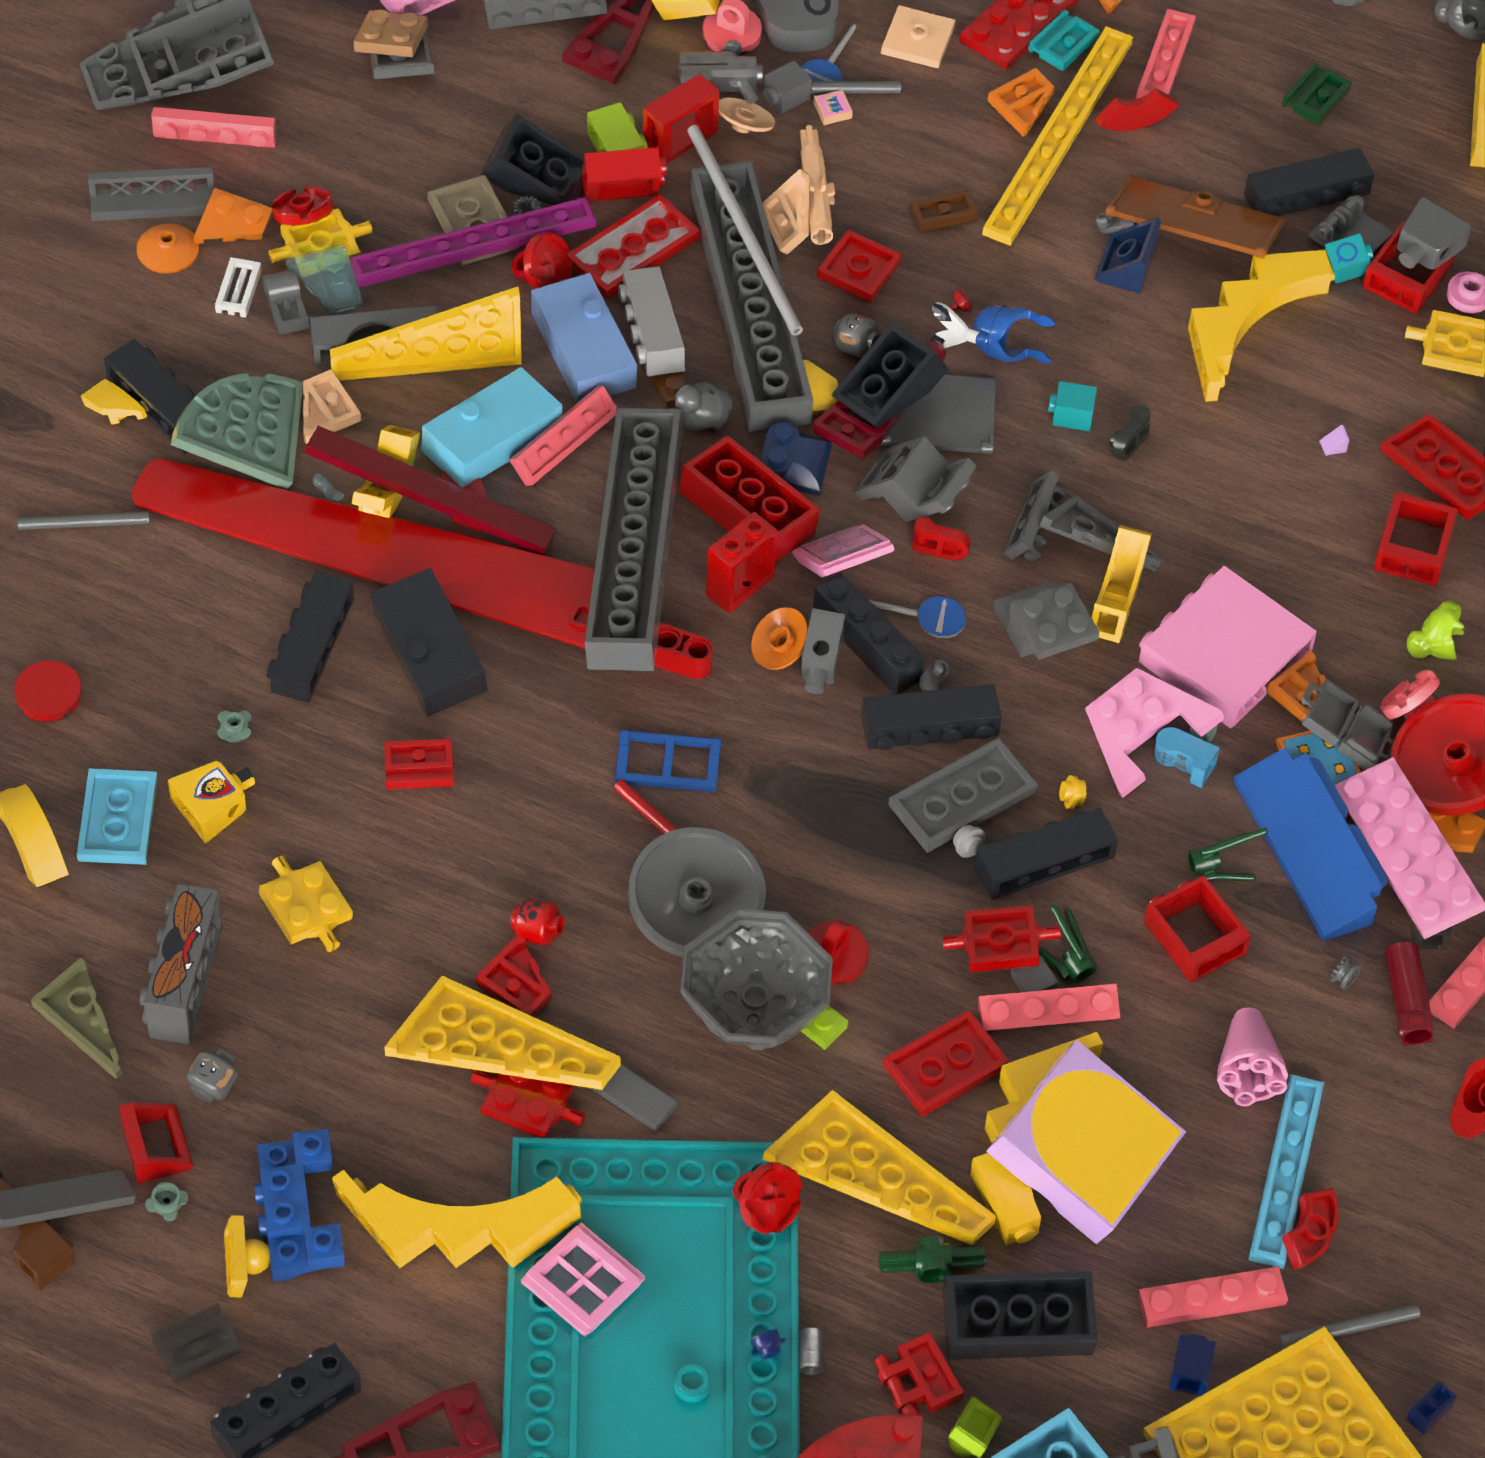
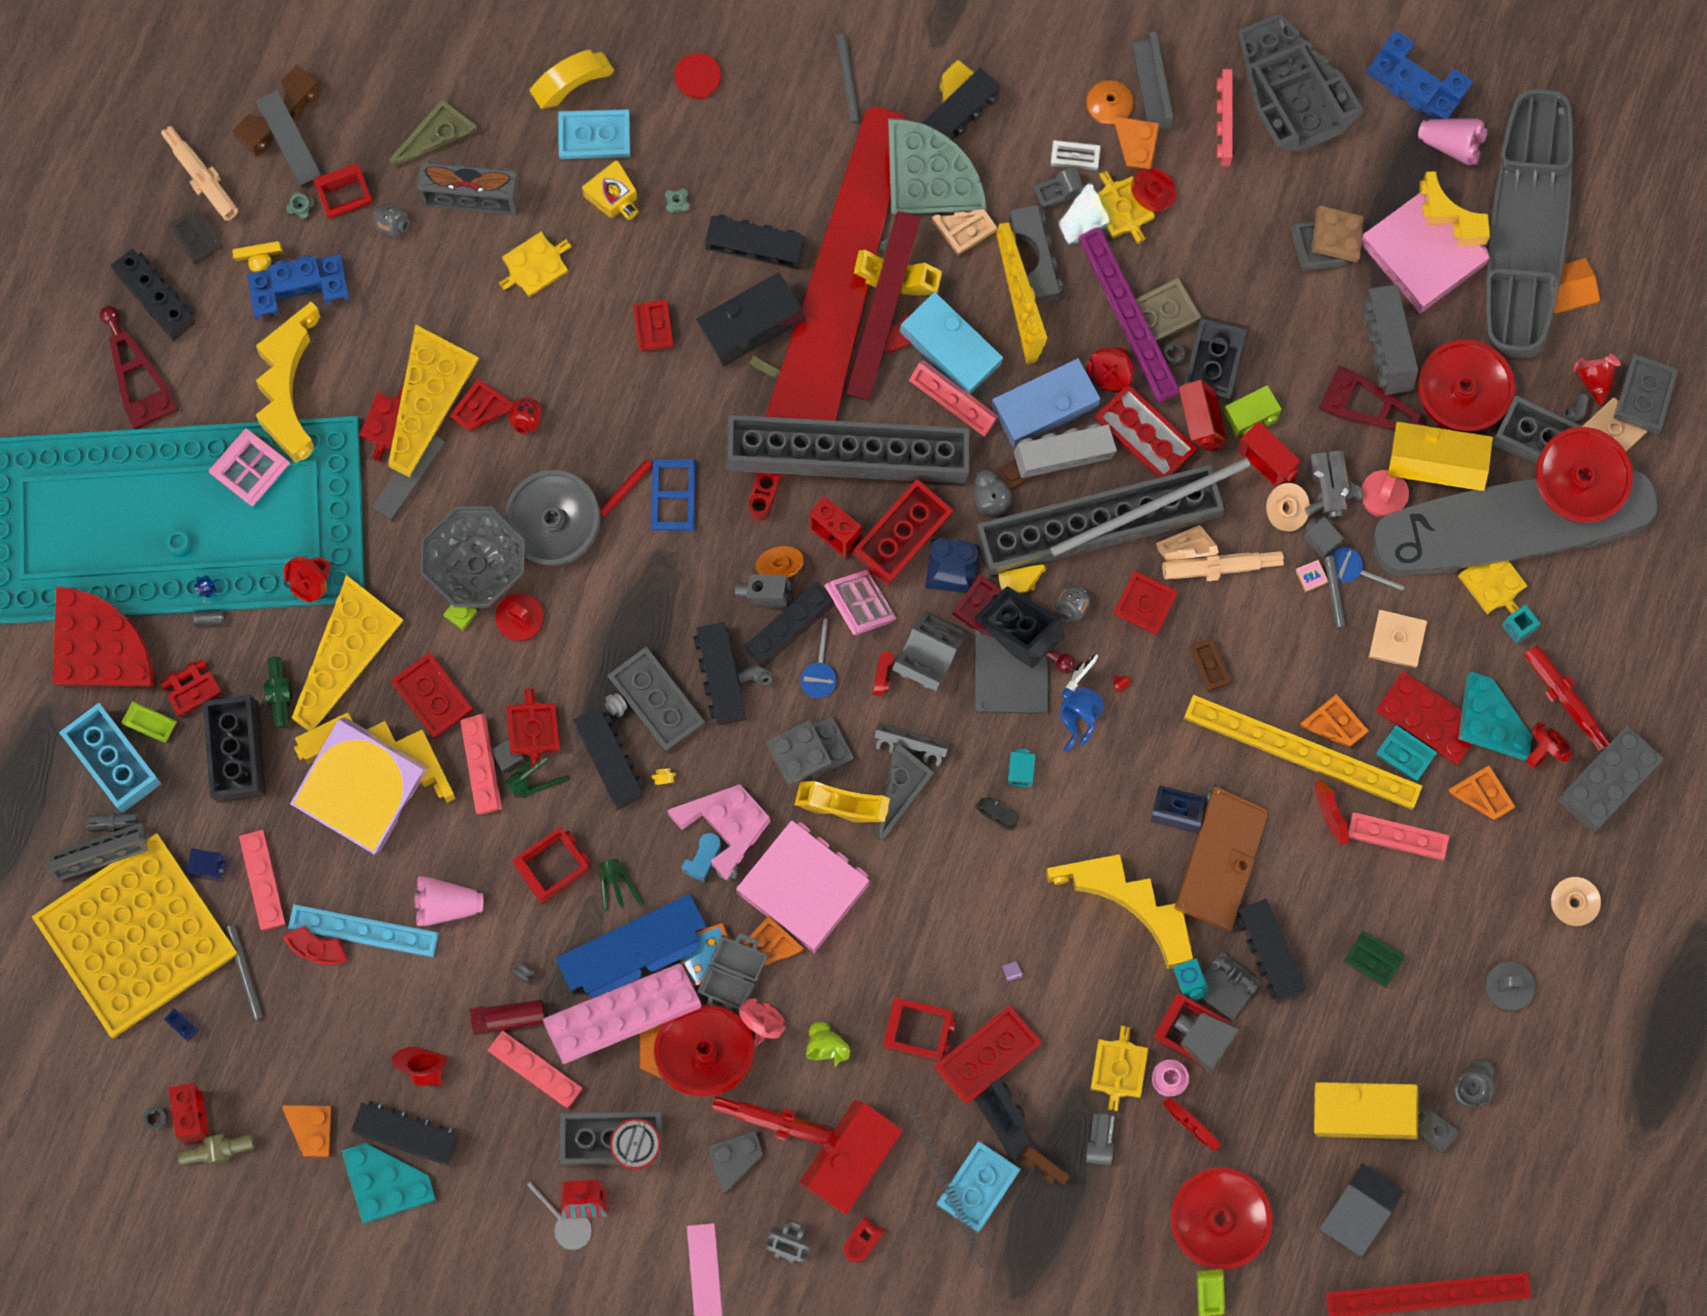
camera: 90 degrees right, 20 degrees up
none -> light nougat piece [161,126,238,220]
none -> olive tile [750,355,780,378]

